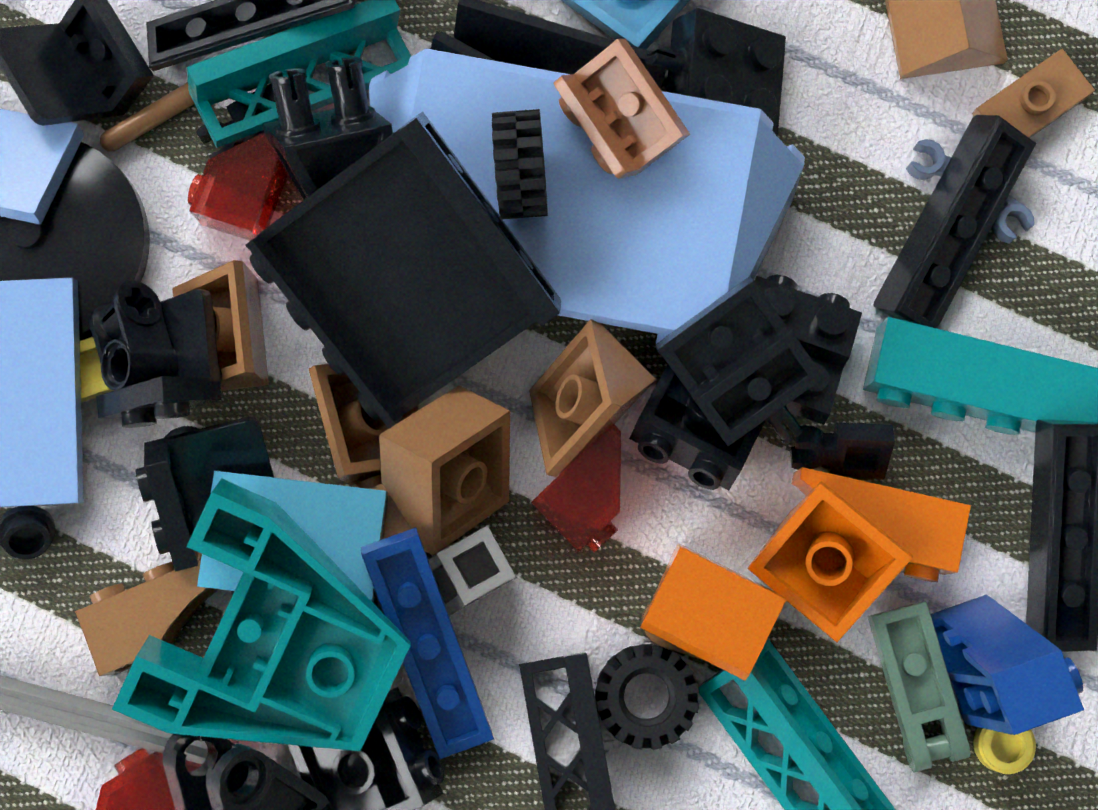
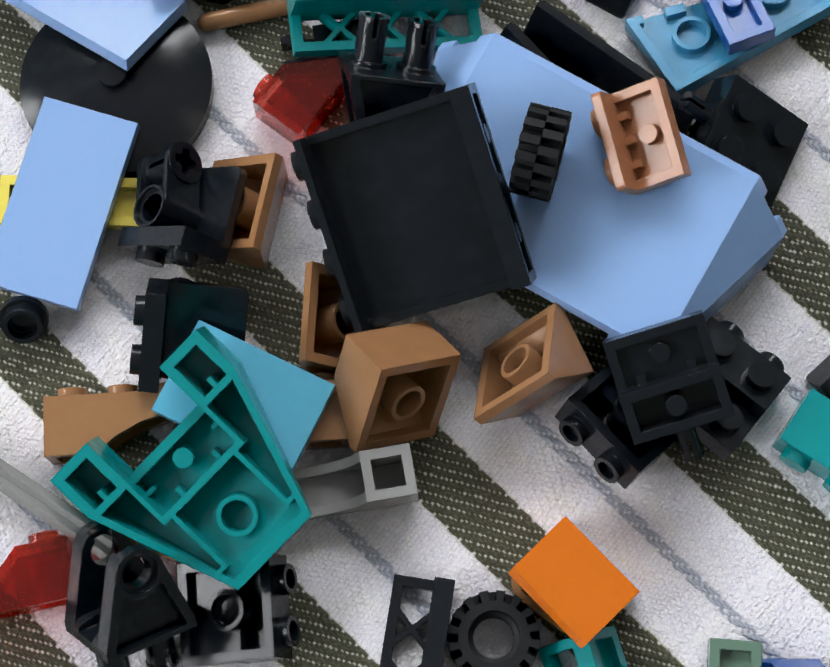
camera: 20 degrees right, 5 degrees down
blue plate [361,527,494,759] -> none
clear red slope [531,423,621,554] -> none
orange slope [747,481,913,642] -> none
black plate [790,422,895,479] -> none
orange slope [791,467,971,582] -> none

